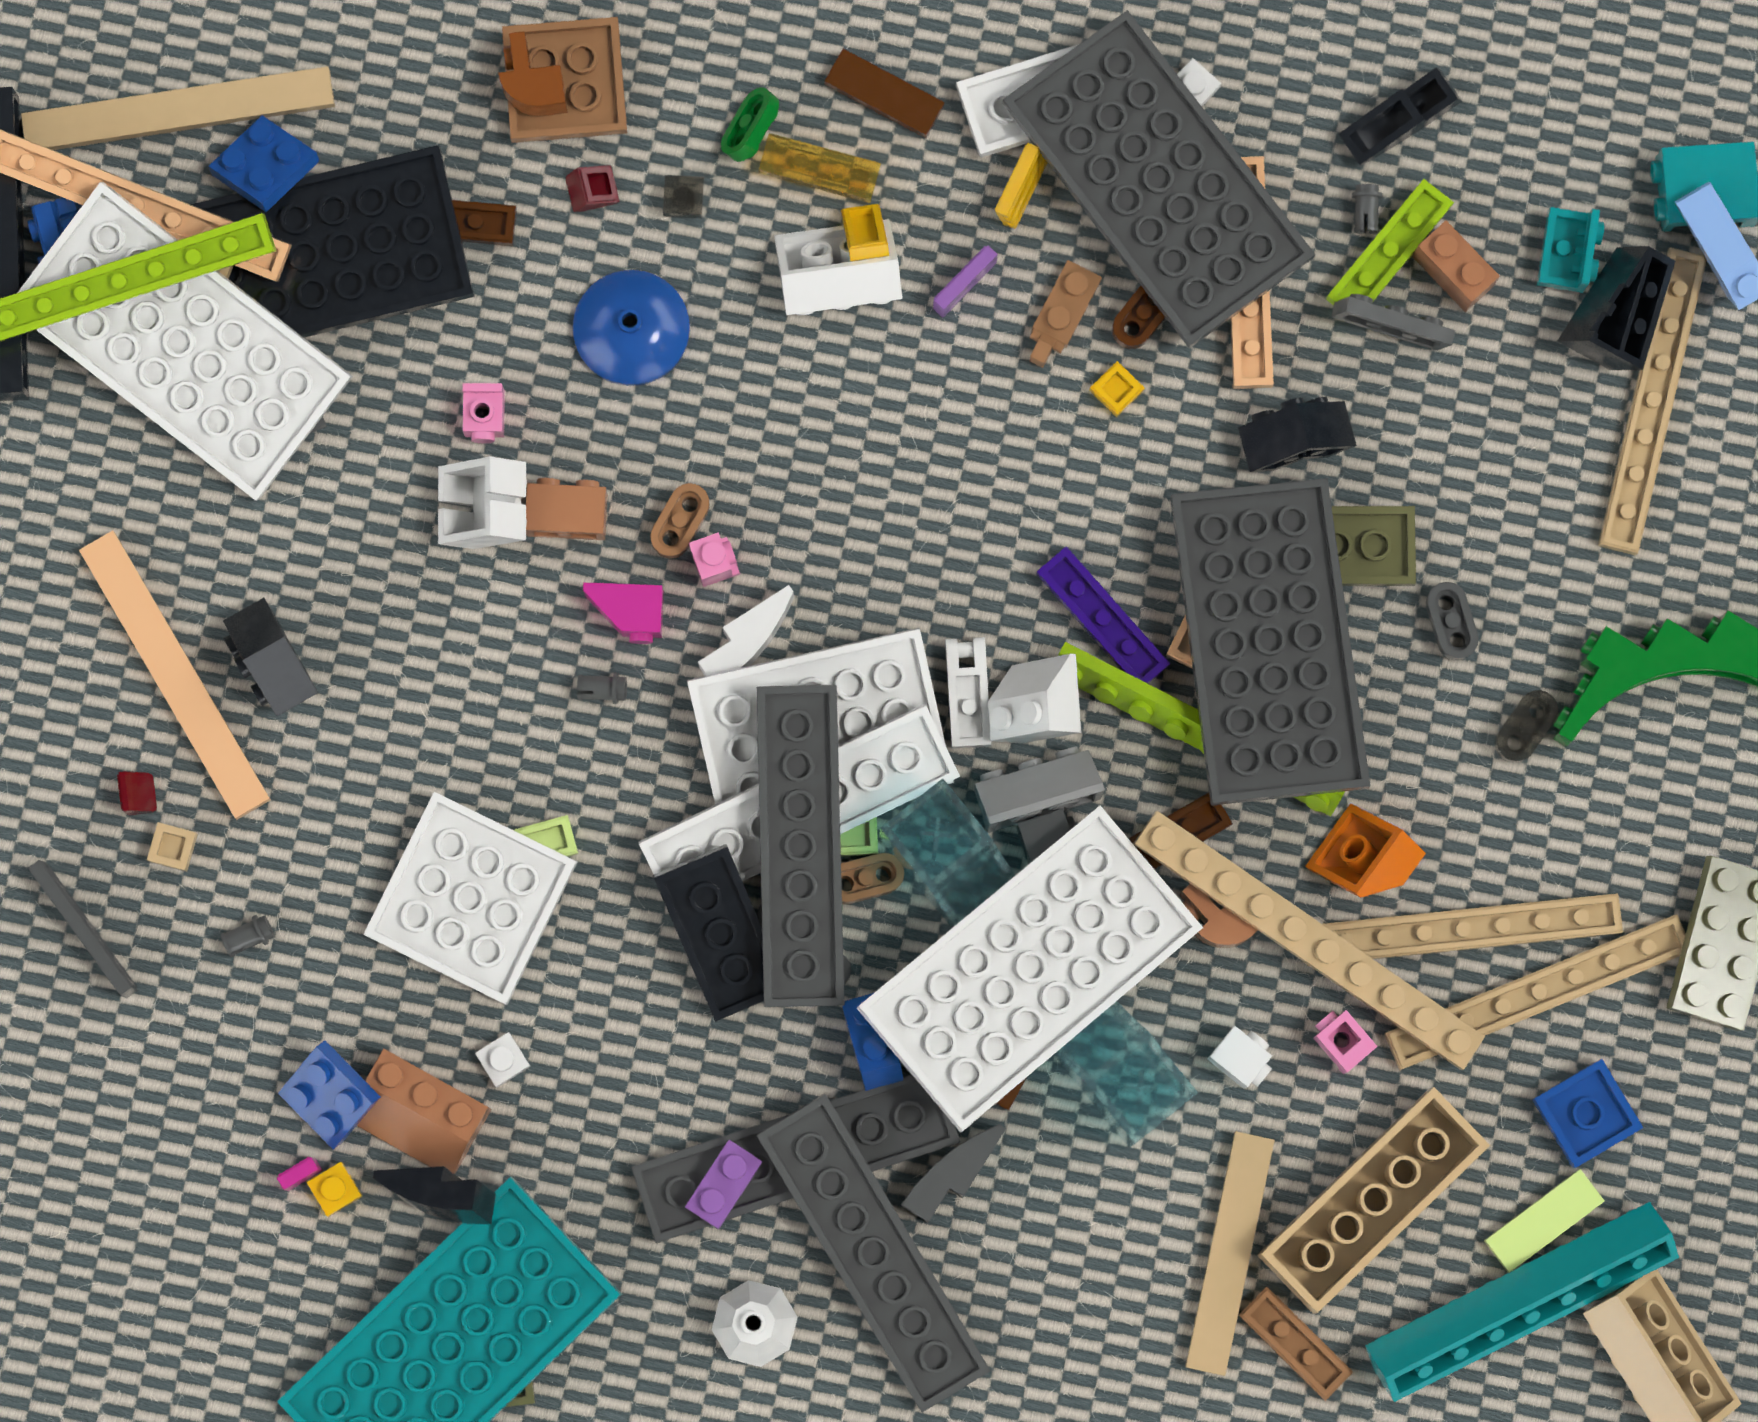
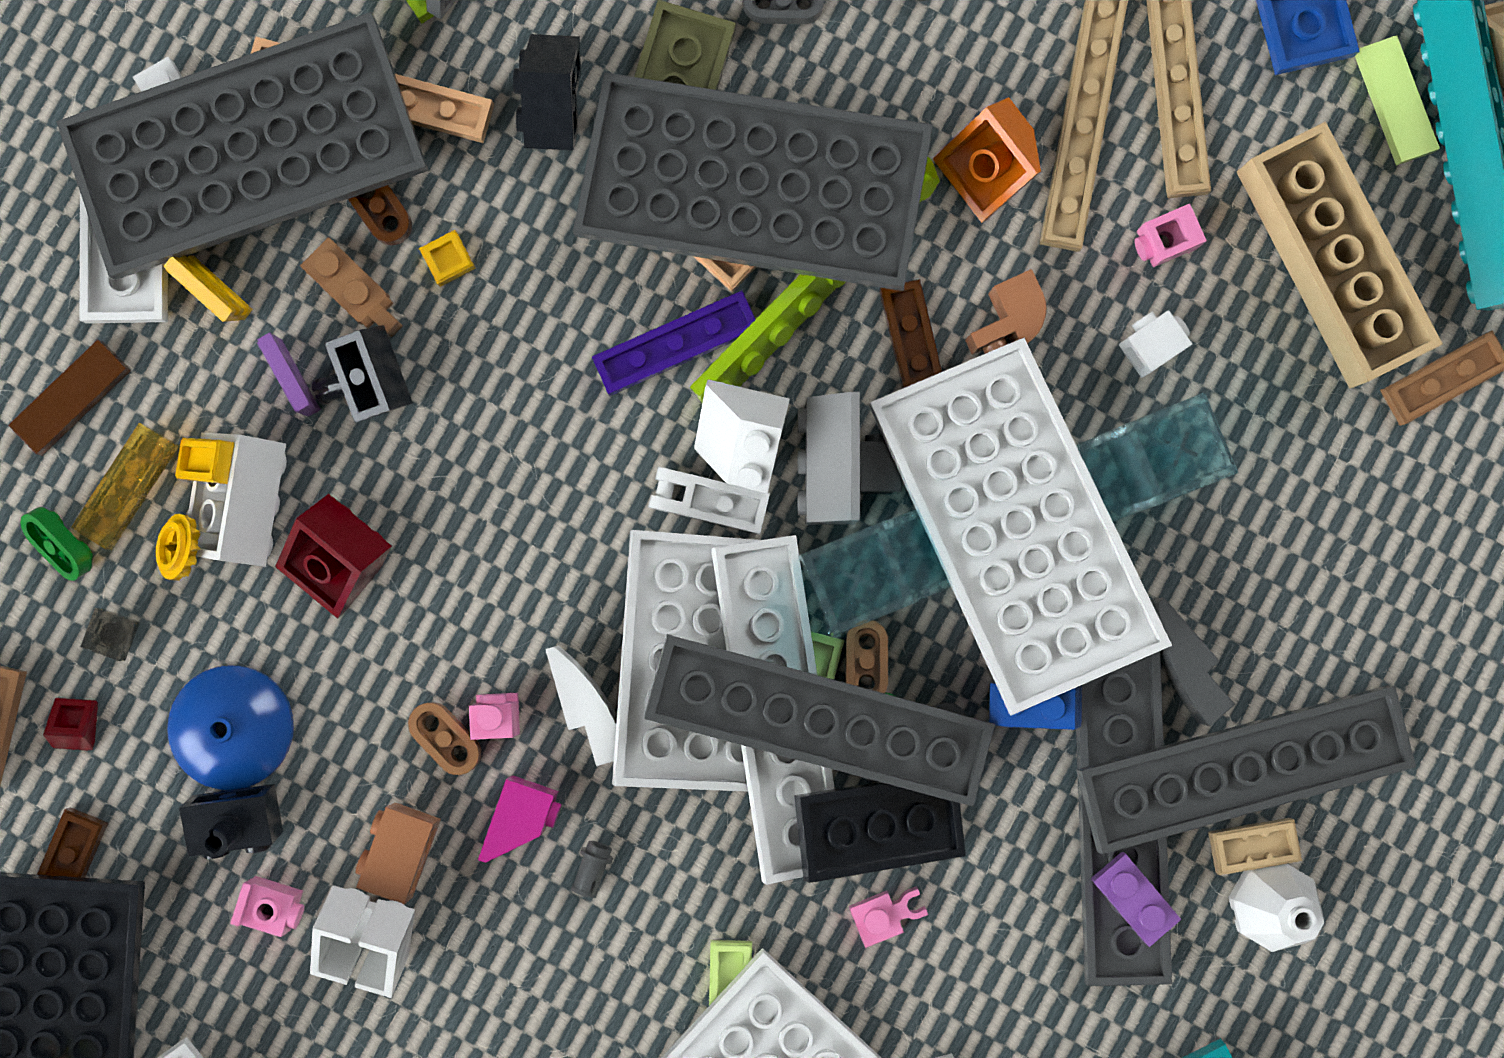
camera: 70 degrees left, 5 degrees up
tan plate [1133,811,1485,1070] -> none
tan tile [1185,1131,1275,1376] -> none
none -> yellow gear [156,514,201,581]
none -> black brick [179,784,283,859]
none -> dark red slope [275,493,392,619]
none -> black brick [312,325,413,423]
none -> bright pink plate [849,886,928,948]
none -> tan plate [1208,818,1302,875]

